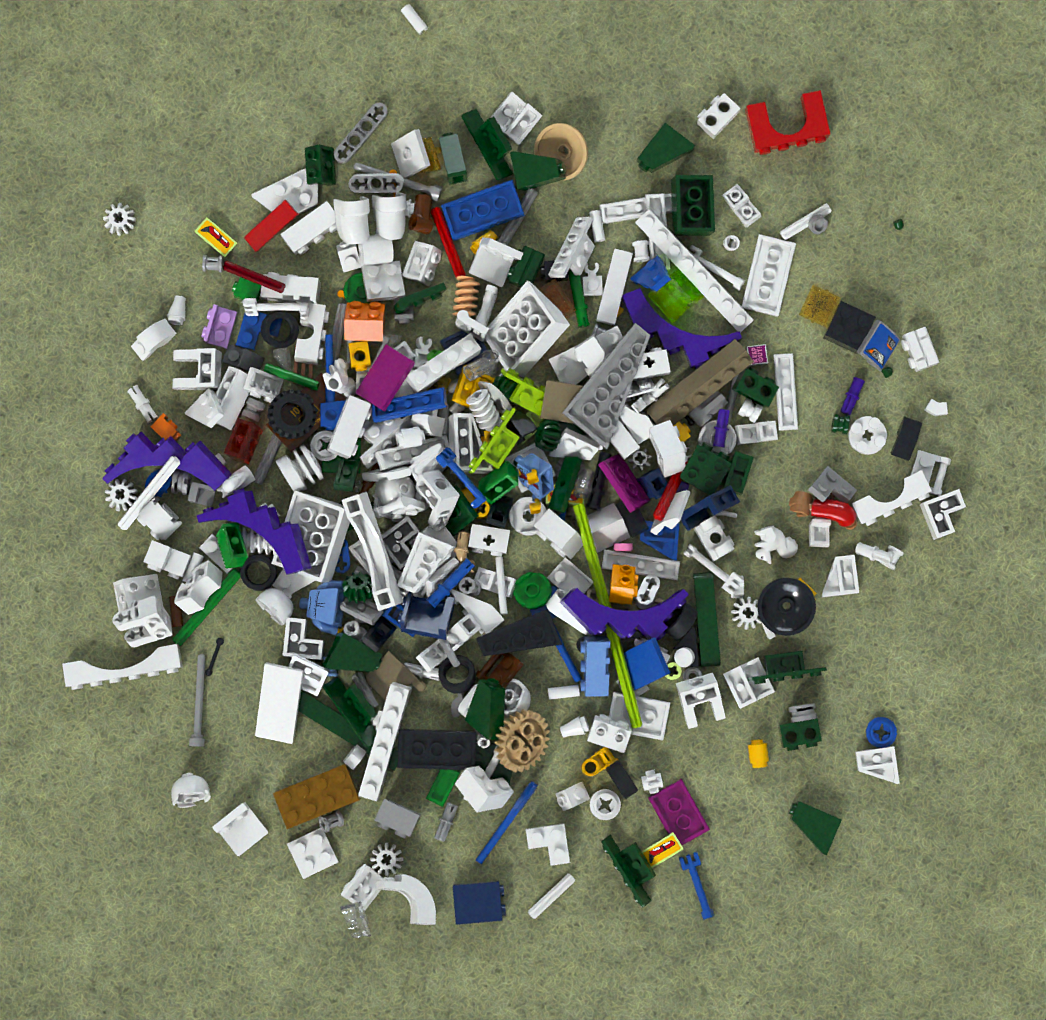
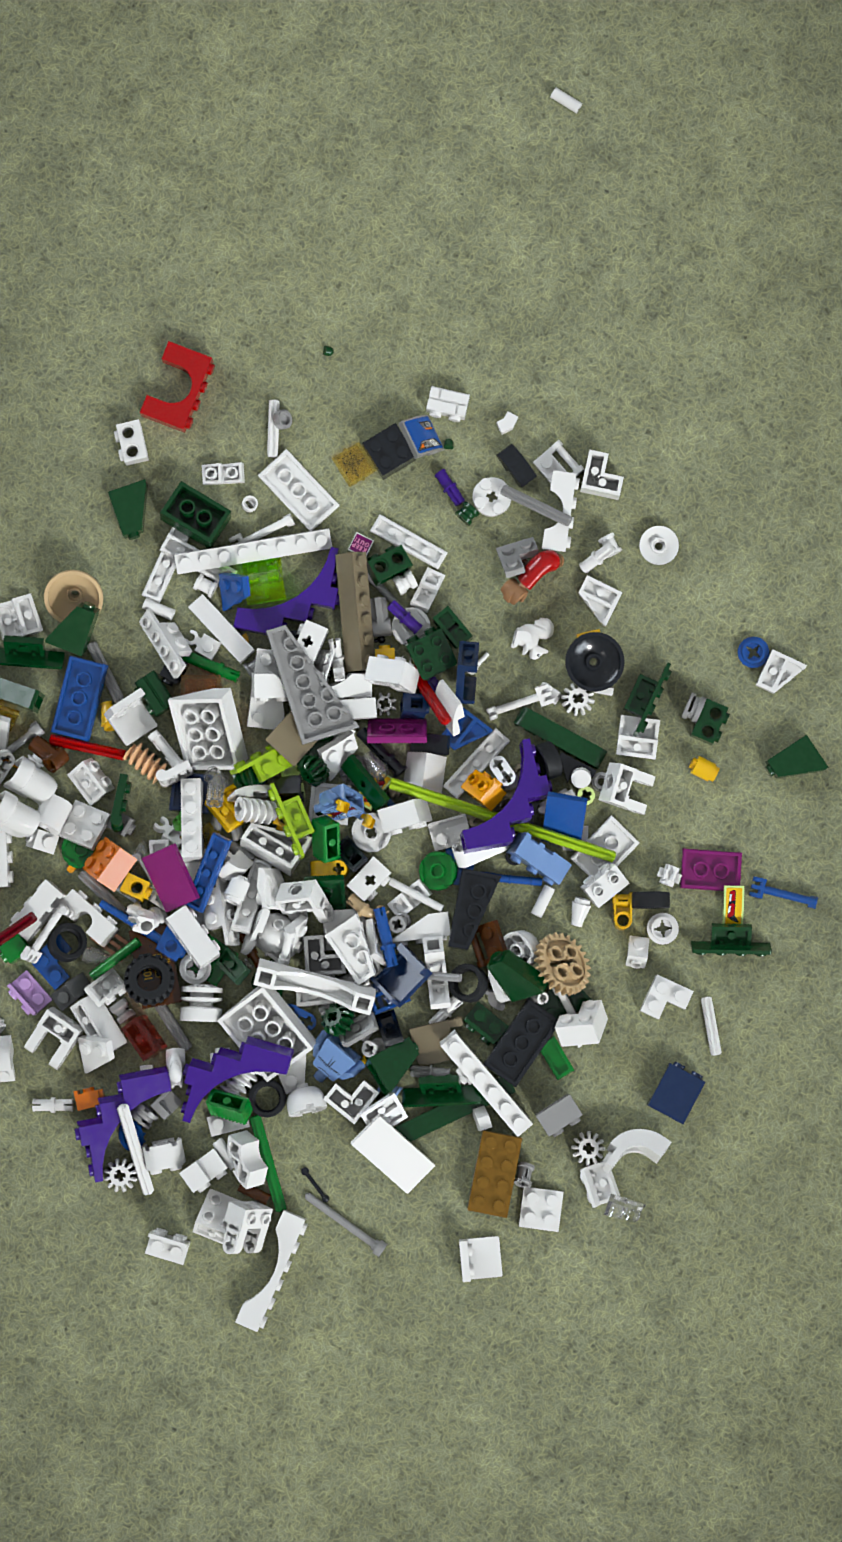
camera: 50 degrees left, 0 degrees up
white cylinder [171,773,211,808] -> none
light grey axle [434,802,458,842] -> none
blue hinge [436,447,487,509] -> none
blue piece [476,781,538,864] -> none
bright pink tile [614,543,633,551] -> none
white brick [694,515,734,562] -> none
white bracket [809,517,831,547] -> none
none -> white bracket [145,1228,191,1265]
none -> dark green bracket [464,1002,508,1046]
none -> light grey axle [500,485,572,526]
none -> white dish [639,526,679,565]

